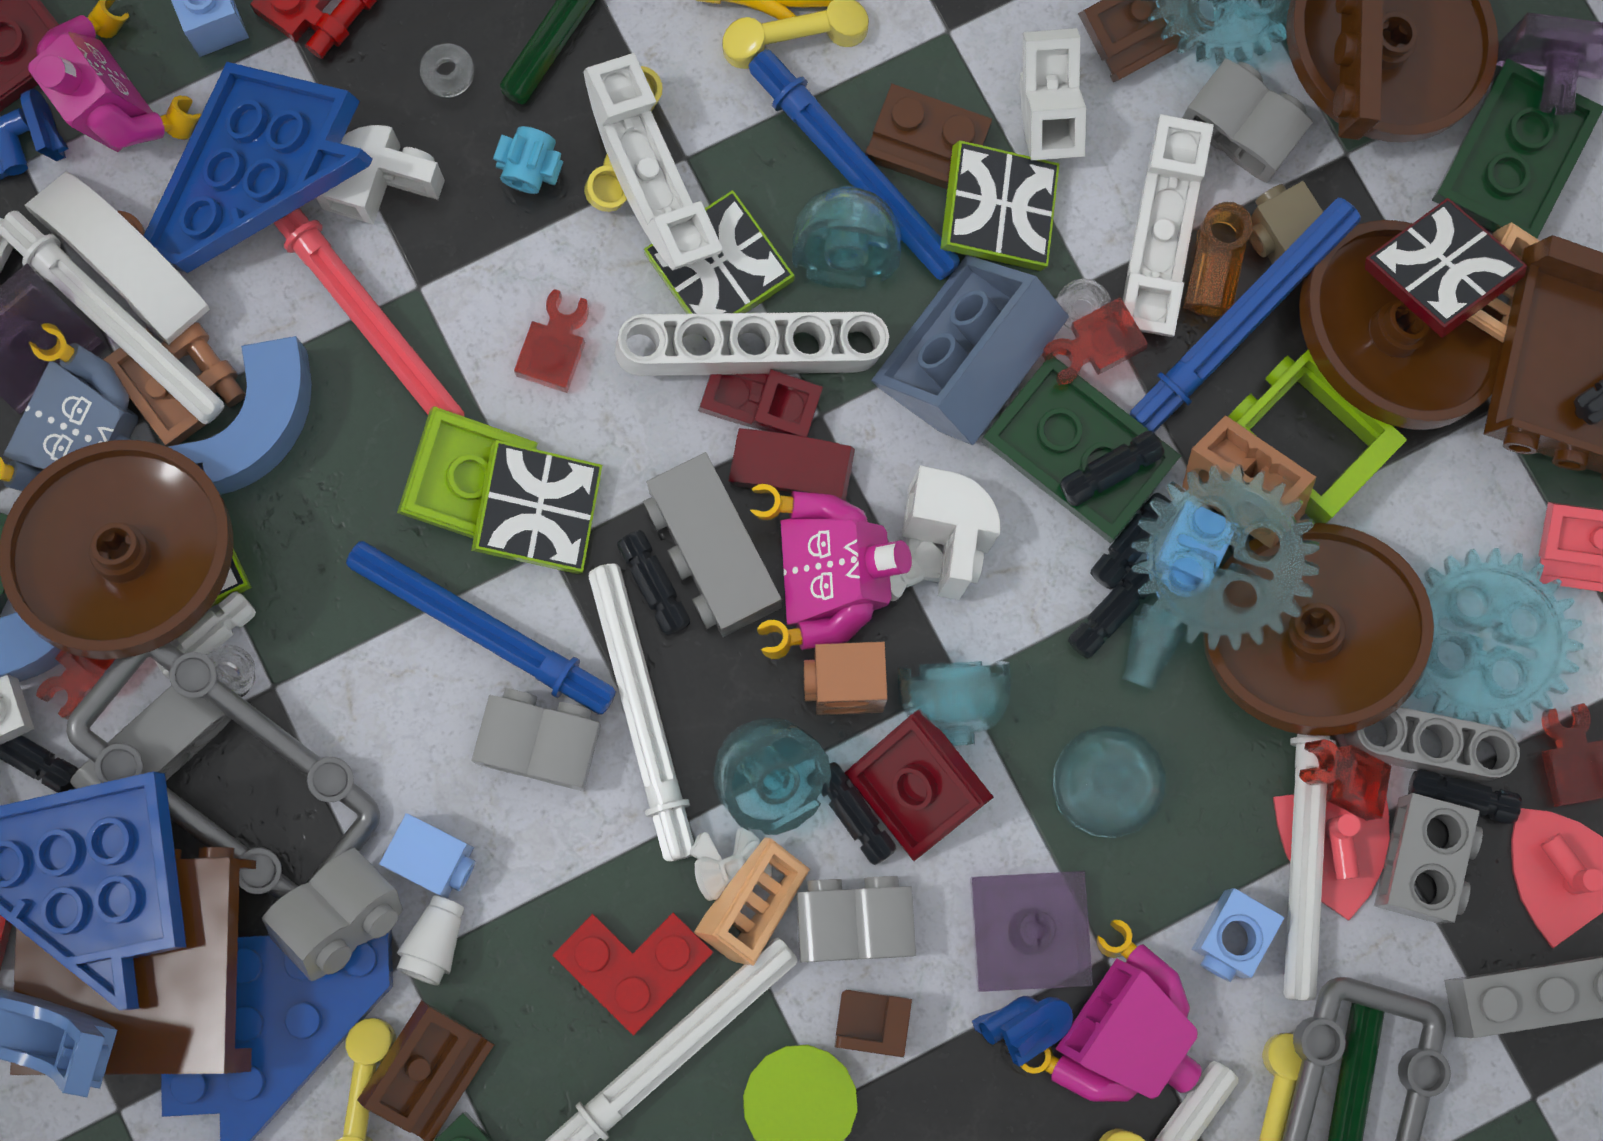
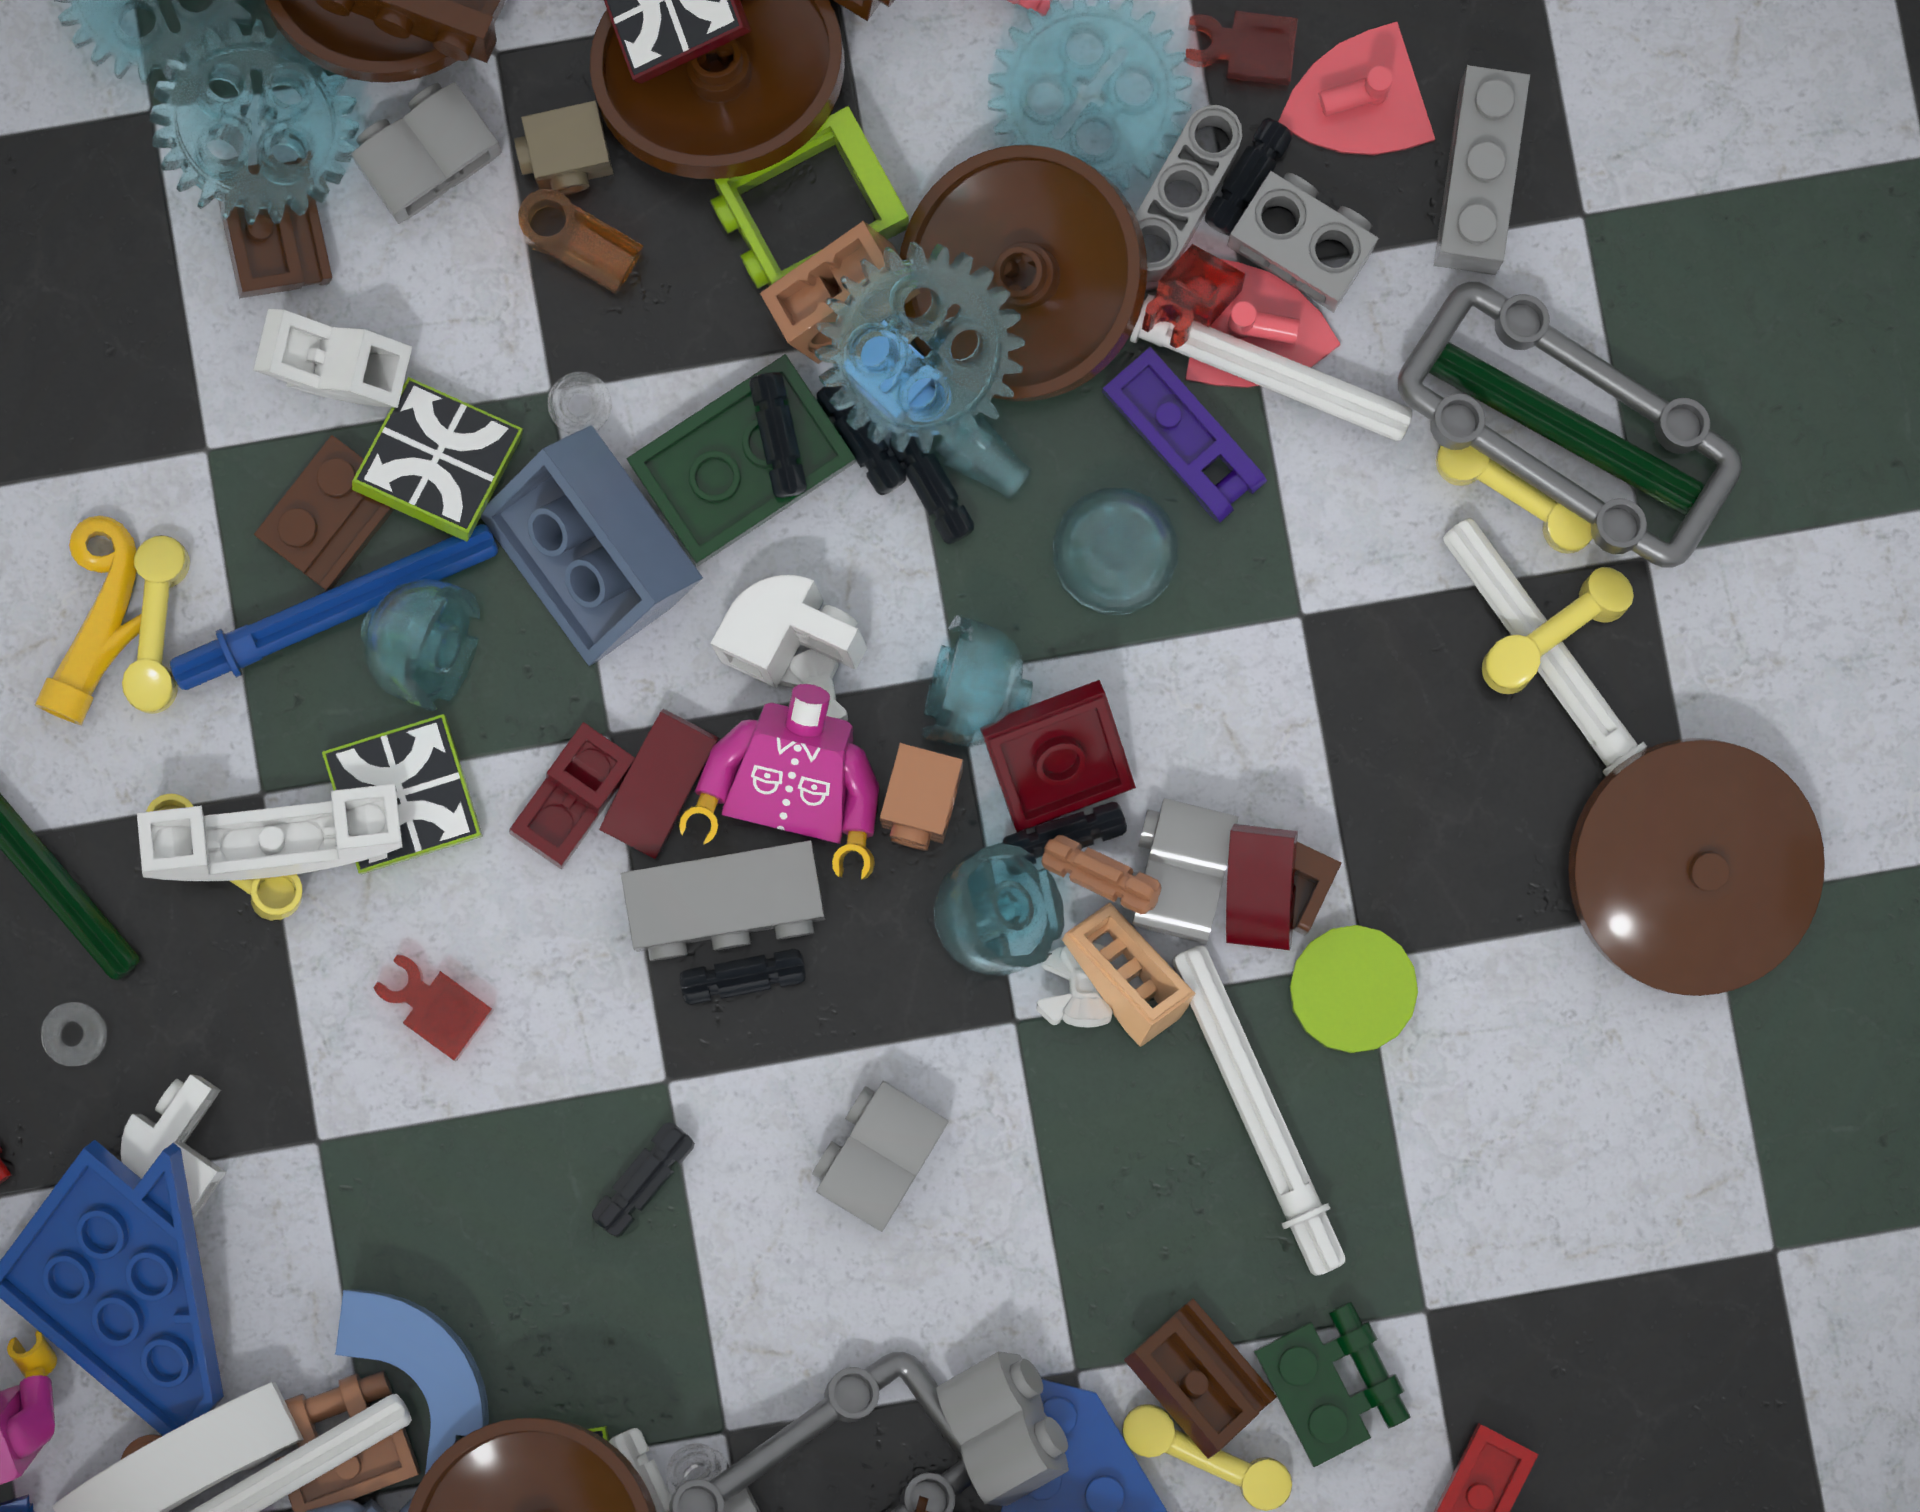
camera: 70 degrees left, 5 degrees up
coral axle [274,208,464,417] -> none
blue axle [346,541,616,714] -> none
light blue brick [379,813,476,898] -> none
white cone [396,895,465,986] -> none
lime tile [397,406,538,539] -> none
tile [471,440,603,574] -> none
medium azure gear [493,126,564,194] -> none
red plate [552,913,714,1036] -> none
white axle [589,564,694,861] -> none
white beam [615,312,889,376] -> none
clear purple tile [970,871,1093,992] -> none
blue piece [972,996,1073,1067] -> none
dark pink torso [1021,920,1202,1102] -> none
clear red plate [1042,297,1148,385] -> none
white slope [1119,114,1214,338] -> none
blue axle [1130,198,1361,433] -> none
light blue brick [1192,888,1285,982] -> none
none -> black axle [592,1122,695,1237]
none -> nougat axle [1041,835,1162,914]
none -> dark purple plate [1102,347,1267,523]
none -> dark red slope [1226,824,1298,951]

